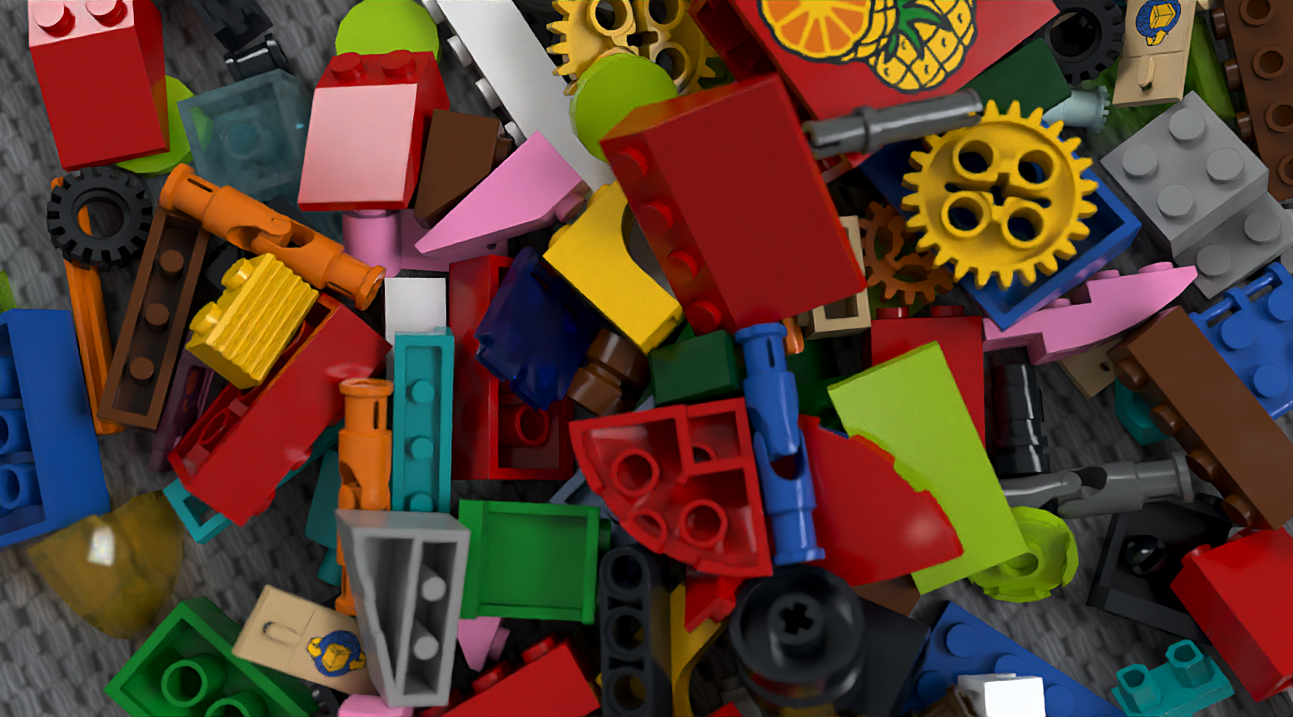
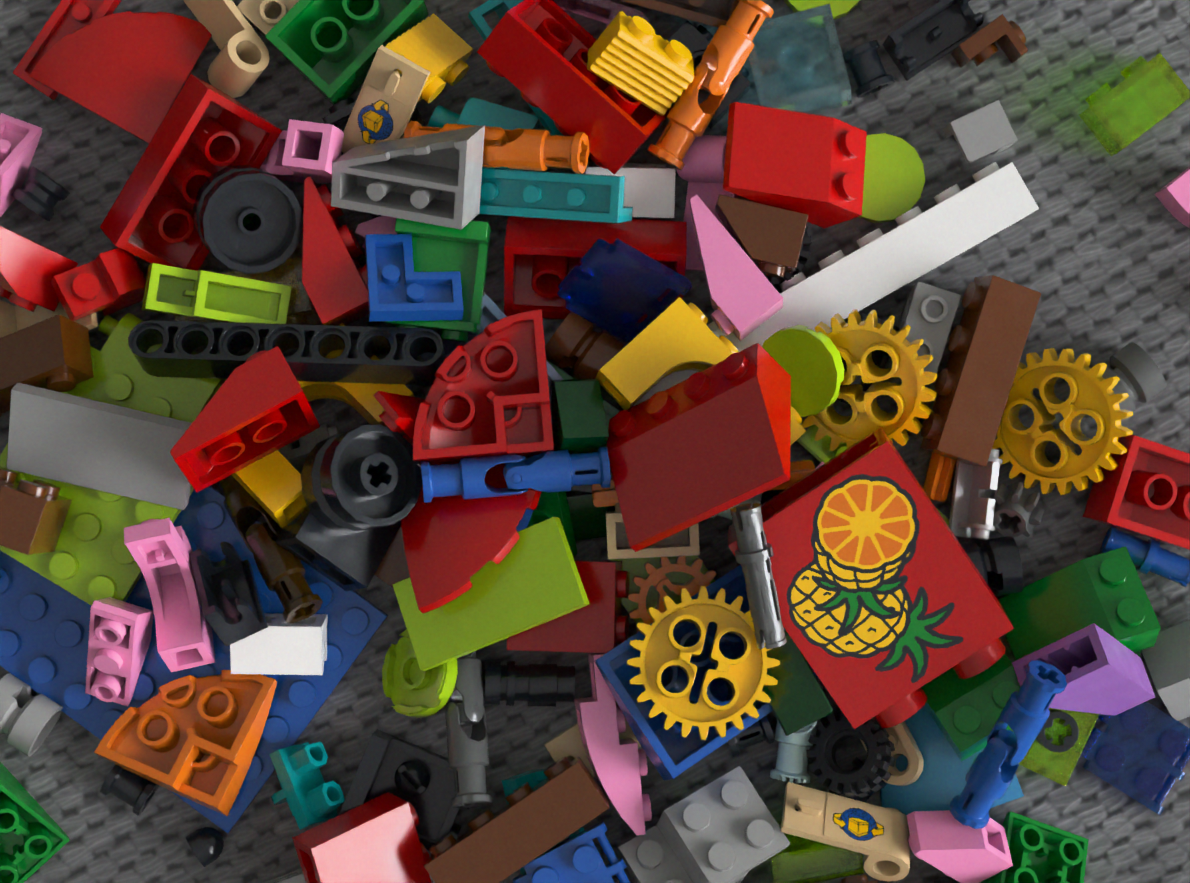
camera: 100 degrees right, 5 degrees up
none -> blue plate [365,234,464,322]
none -> yellow brick [385,13,473,104]

